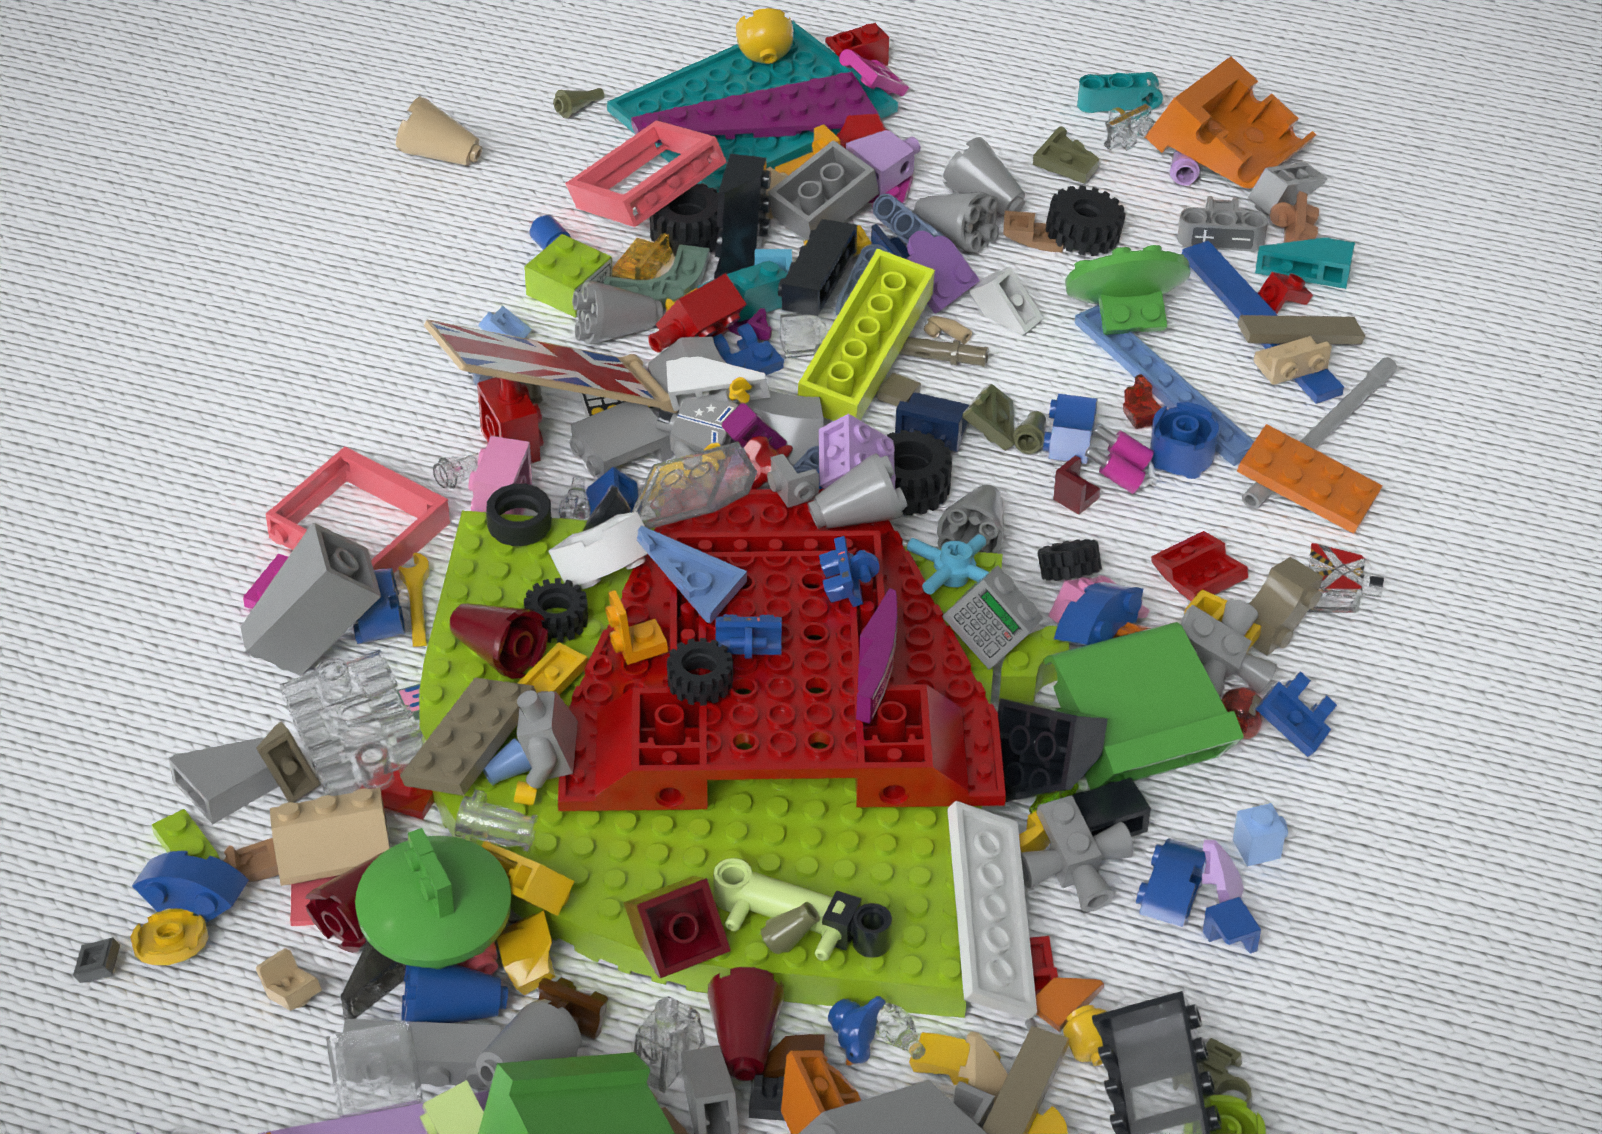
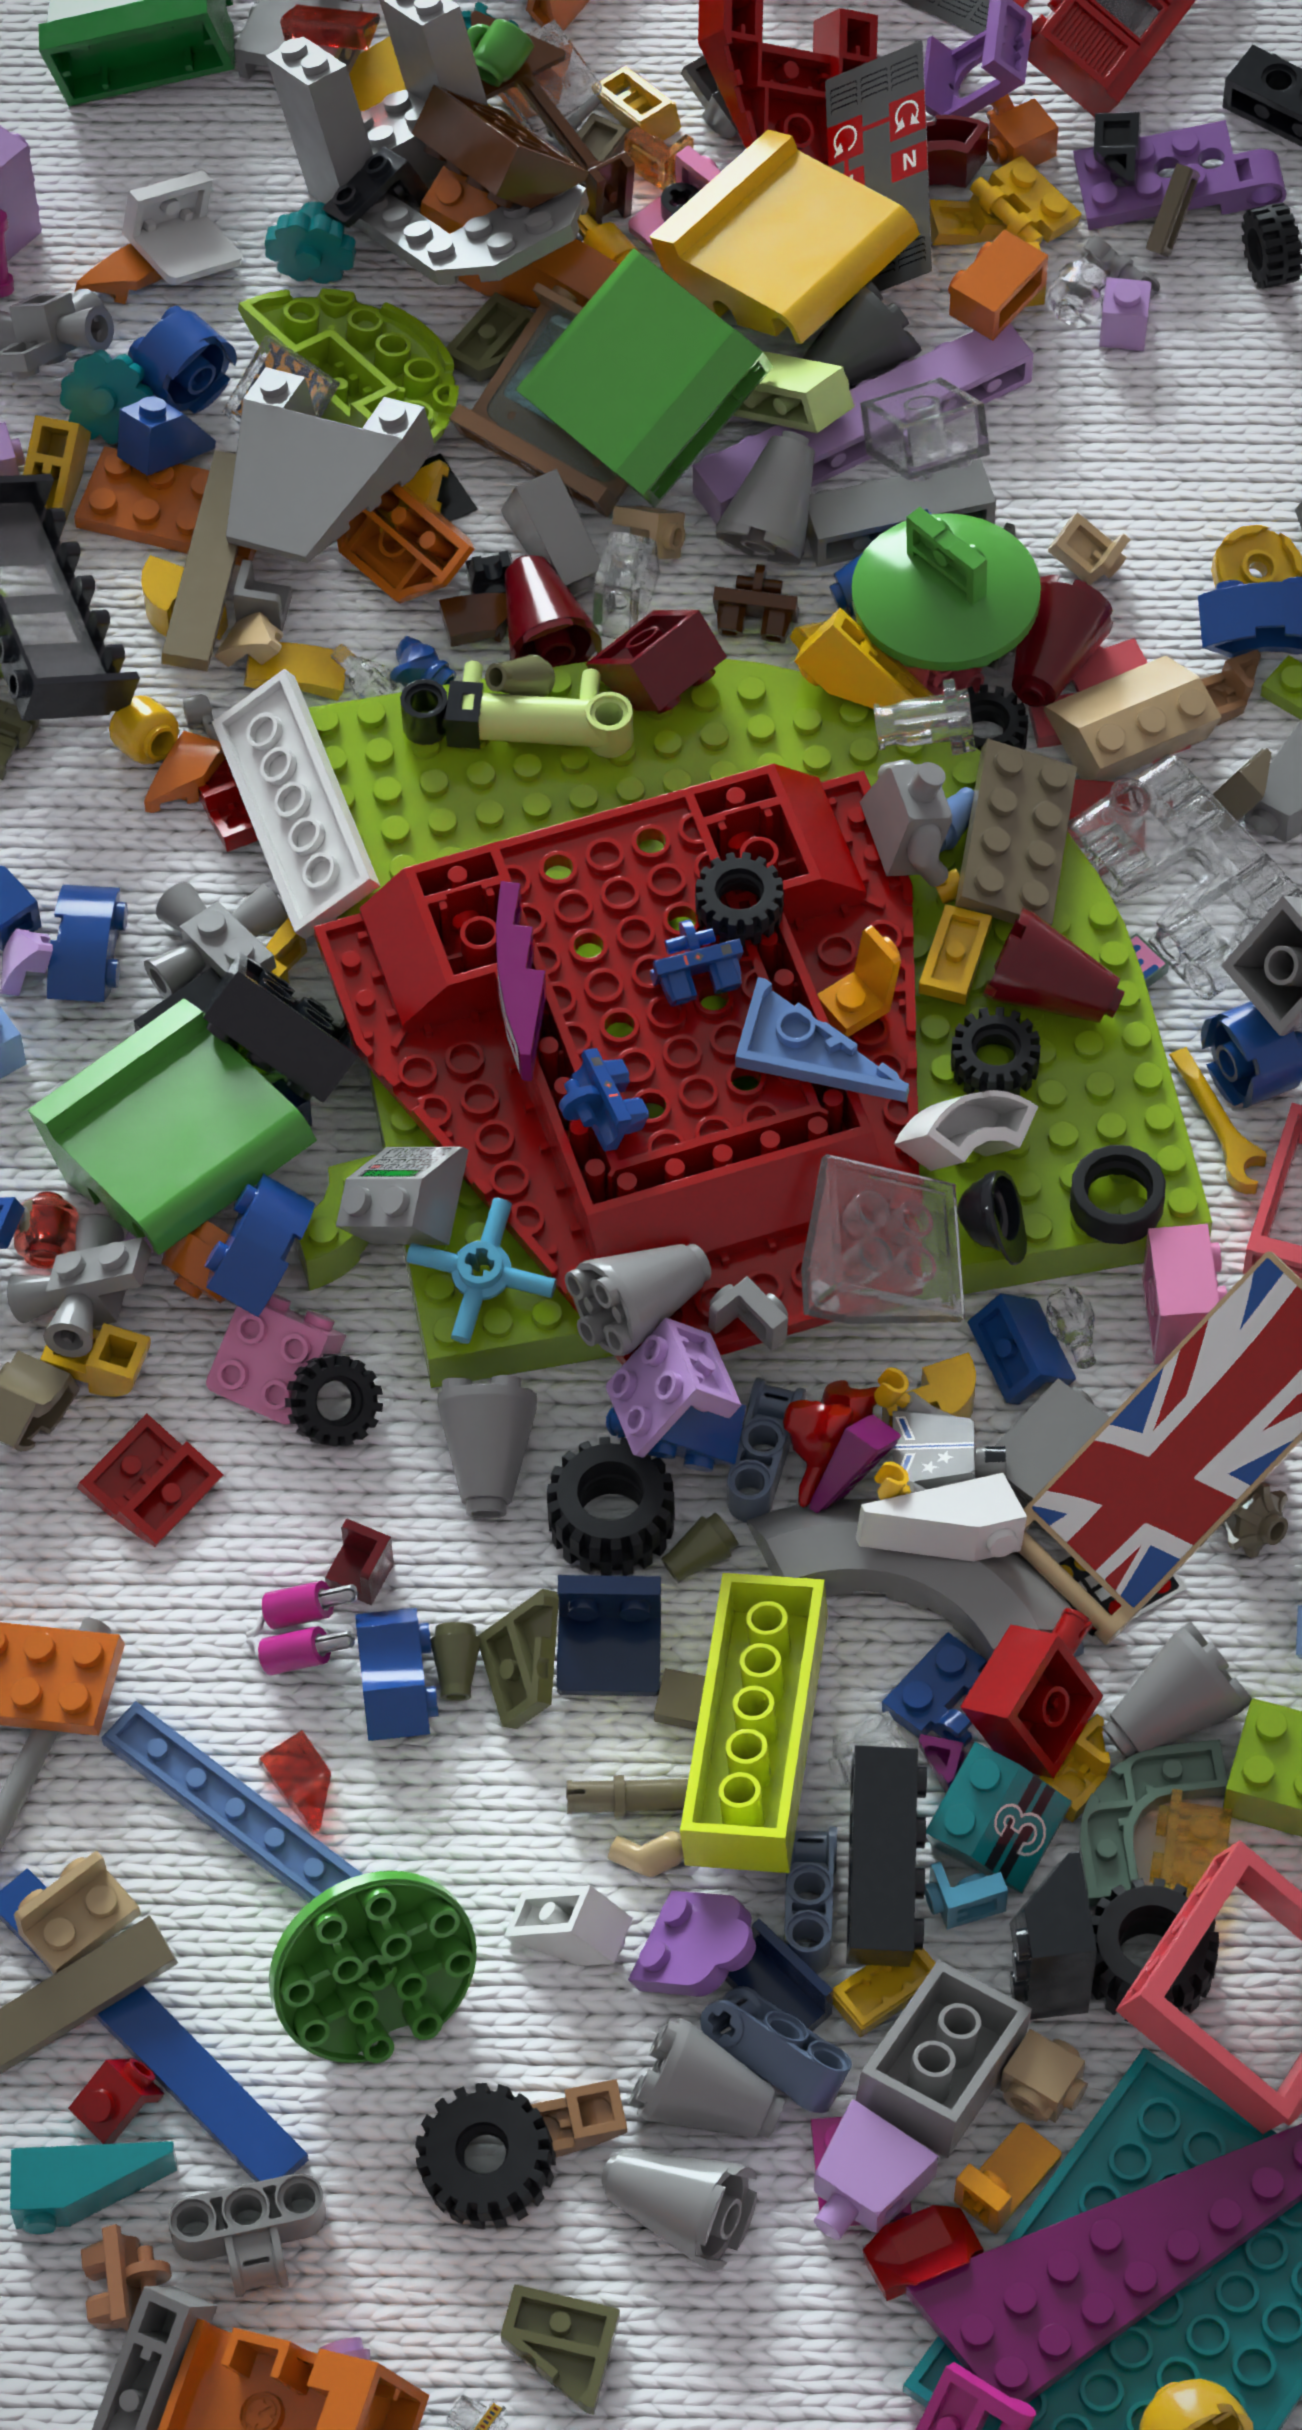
camera: 165 degrees right, 15 degrees up
blue brick [1150,402,1219,479] -> none

